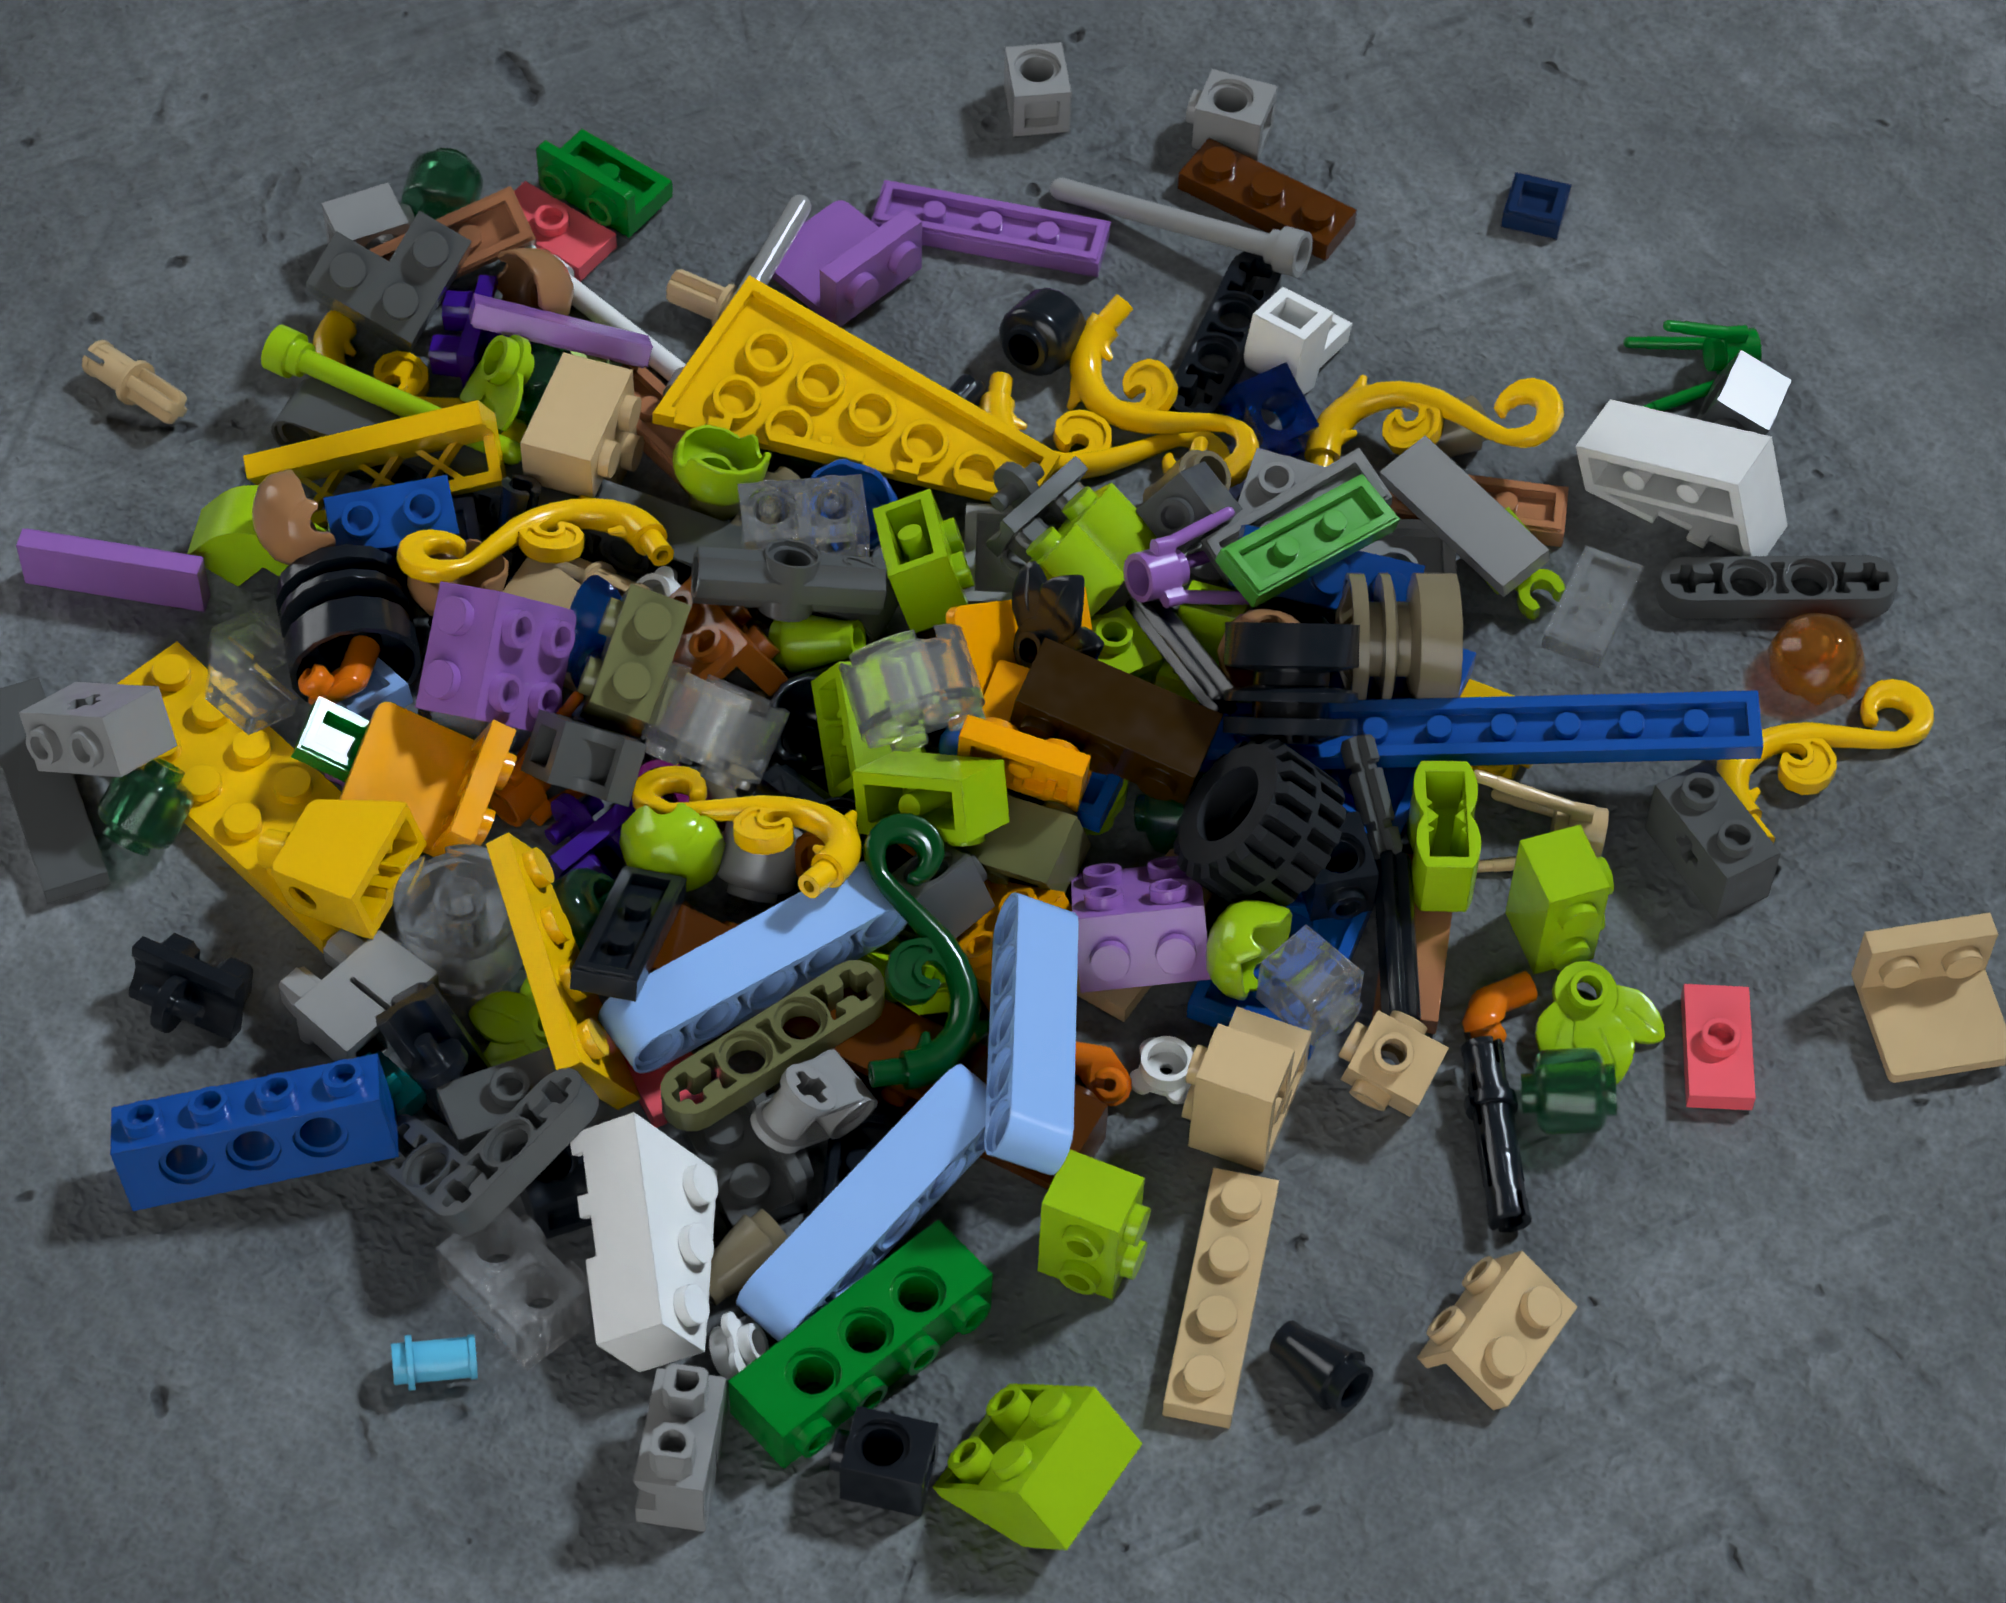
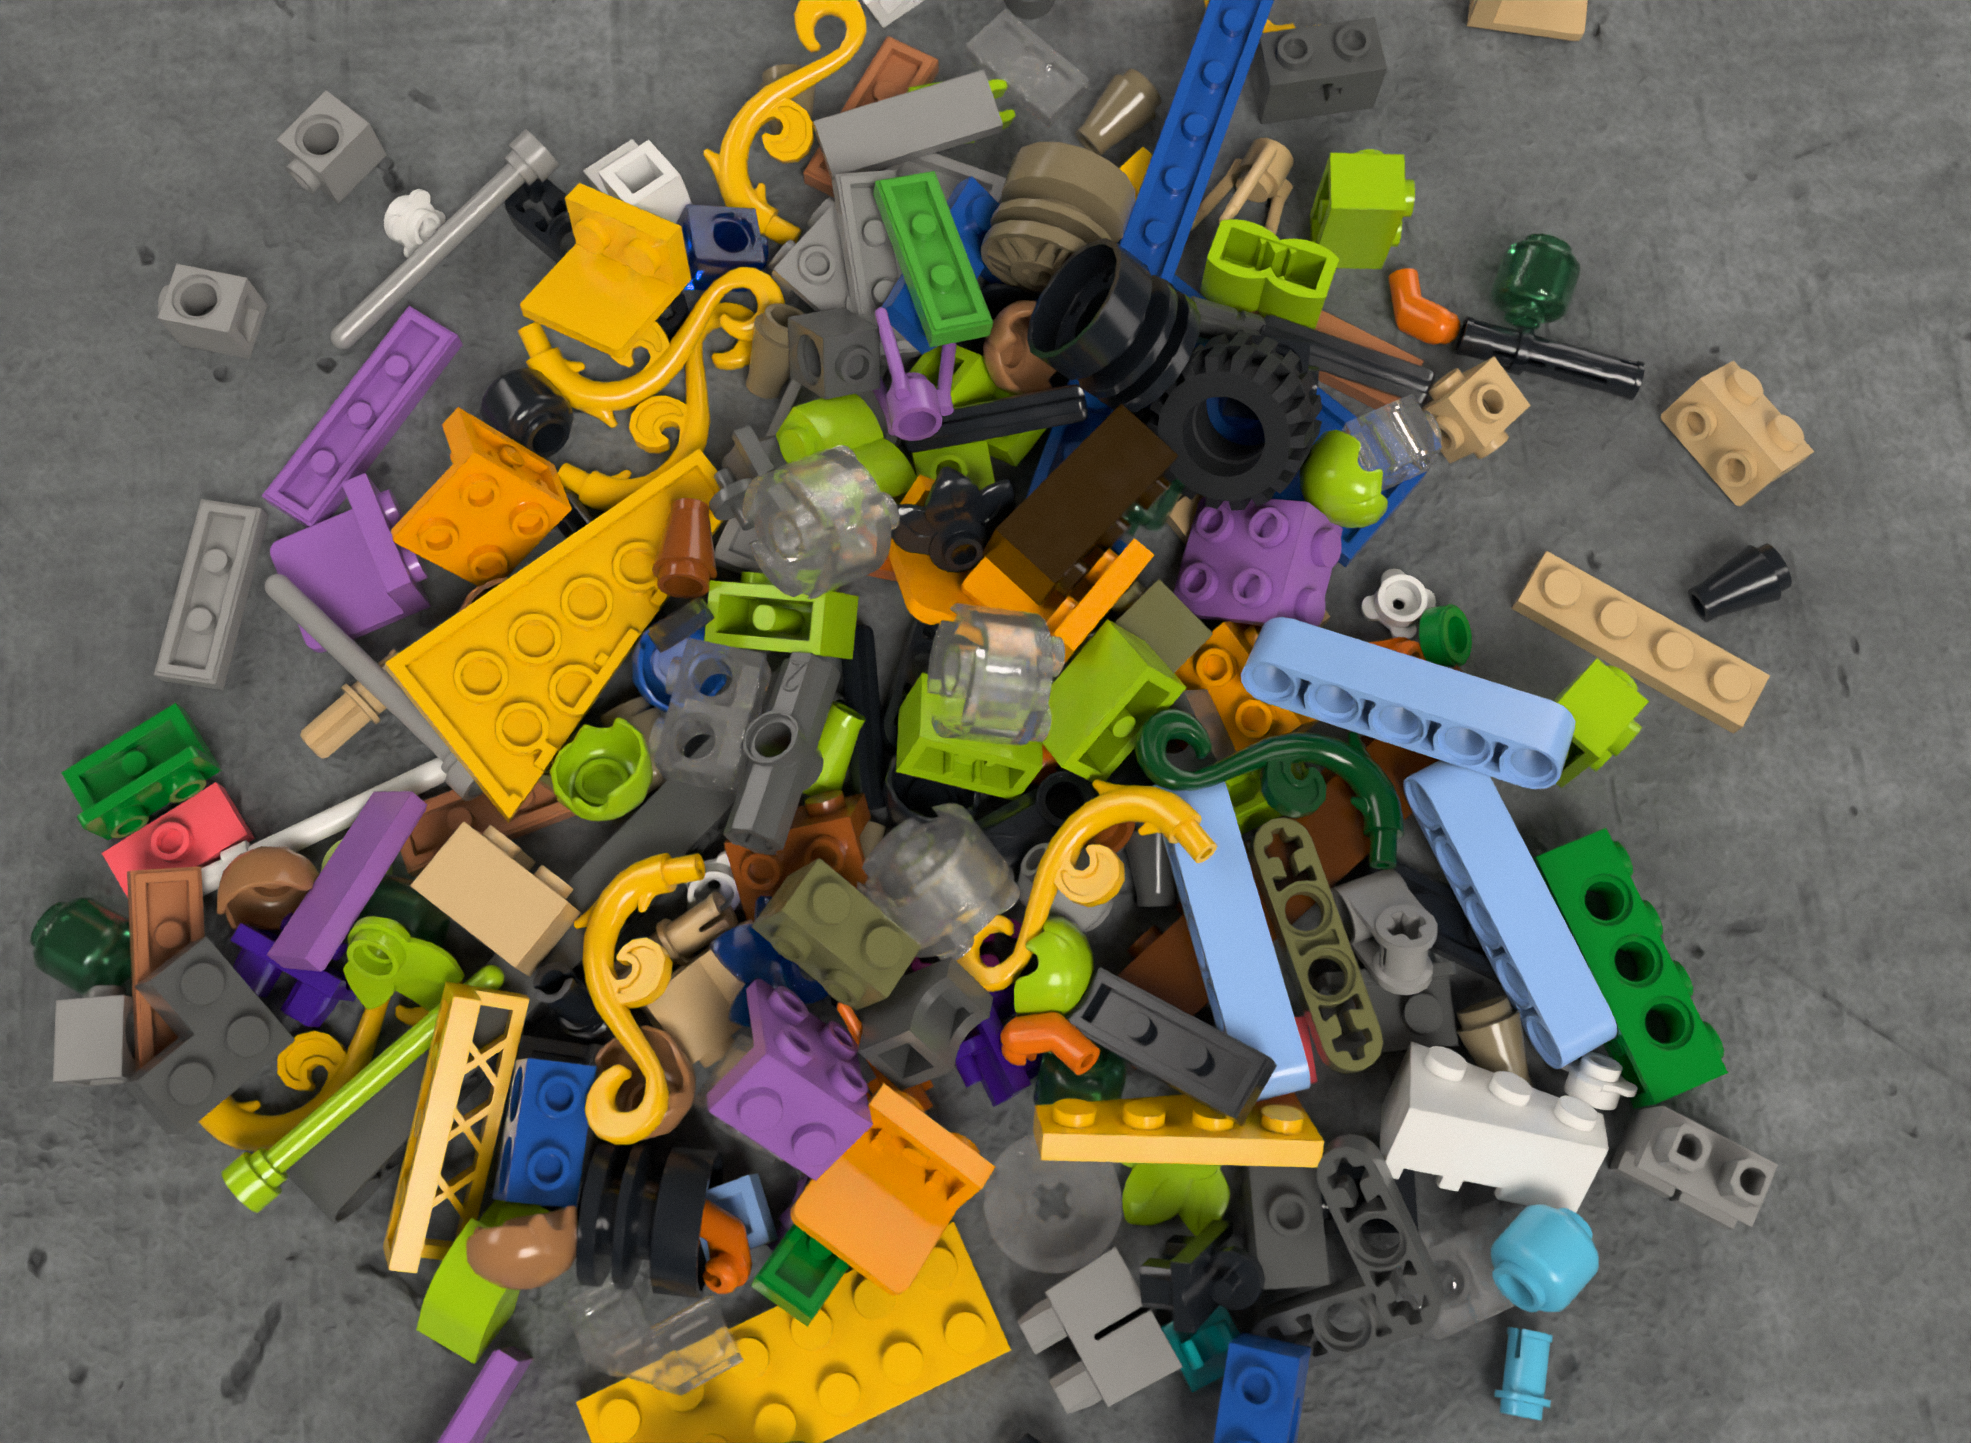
camera: 70 degrees left, 20 degrees up
tan axle [82,340,188,424] -> none
yellow torso [257,799,427,939] -> none
black brick [830,1406,939,1517] -> none
lime slope [932,1383,1142,1550] -> none
reddish brown plate [1178,138,1357,261] -> none
tan brick [1182,1007,1312,1172] -> none
lime plate [1535,961,1665,1086] -> none
coral plate [1681,984,1756,1111] -> none
none -> light grey tile [154,499,269,690]
none -> white plate [384,189,446,258]
none -> light orange bracket [391,407,572,586]
none -> yellow bracket [520,183,691,359]
none -> clear smoke tile [647,597,715,653]
none -> dark orange cone [652,498,717,599]
none -> clear brick [743,445,900,600]
none -> orange arm [1000,1012,1100,1075]
none -> dark tan cone [1075,68,1162,156]
none -> green tile [1419,604,1472,668]
none -> medium azure head [1491,1205,1599,1312]

